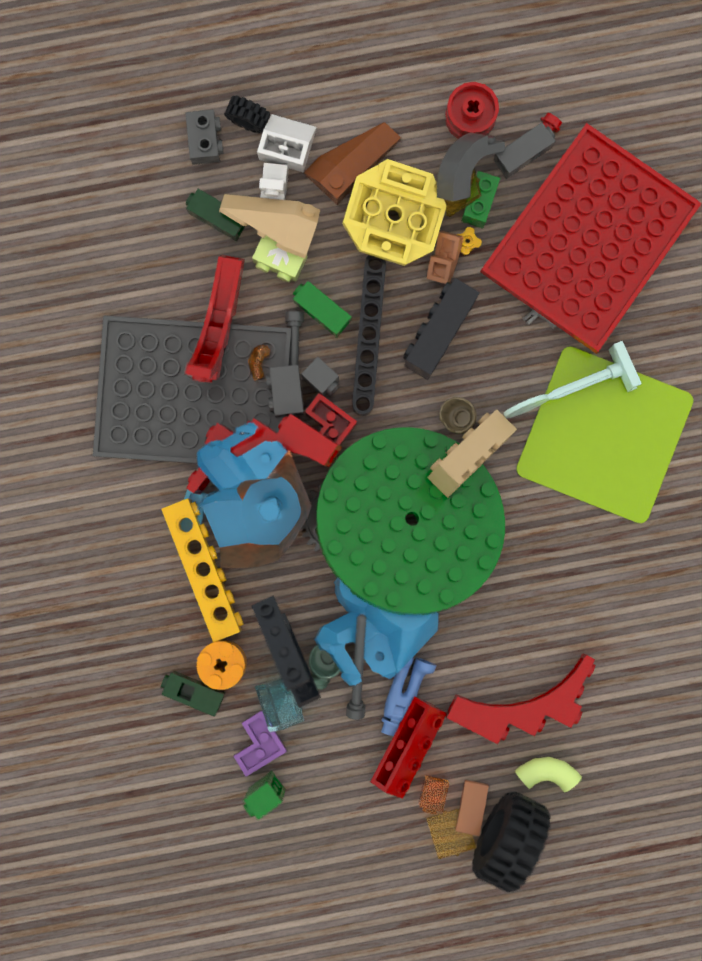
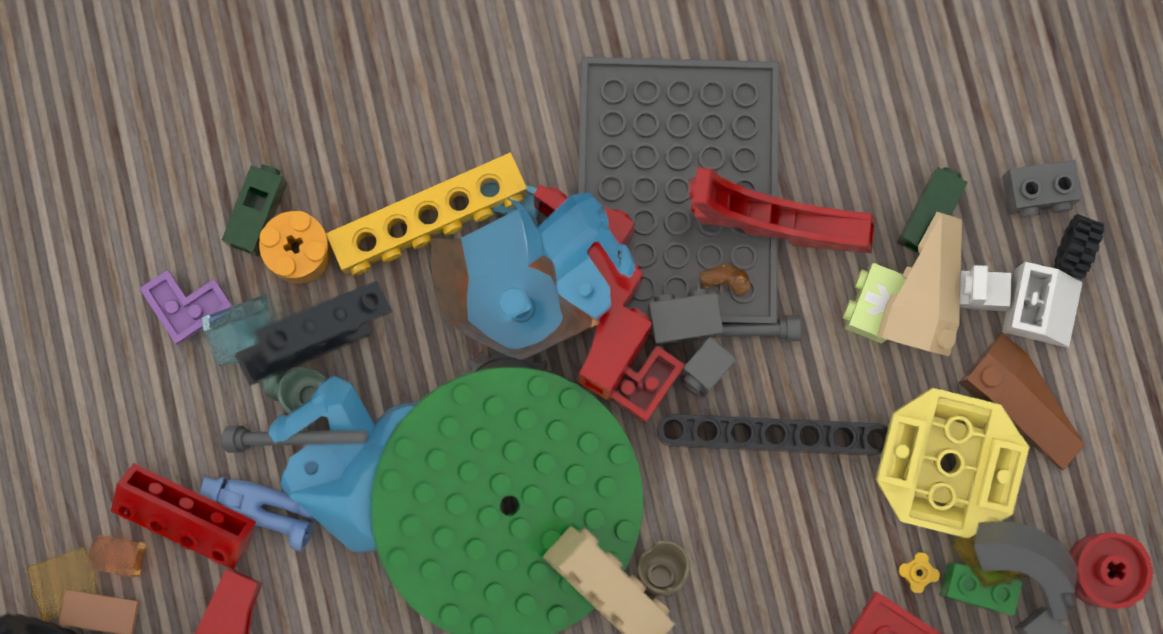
camera: 80 degrees right, 5 degrees down
green brick [243,770,286,820] -> none
green brick [293,281,352,338] -> none
black brick [403,278,480,380] -> none
nougat slope [427,231,464,284] -> none

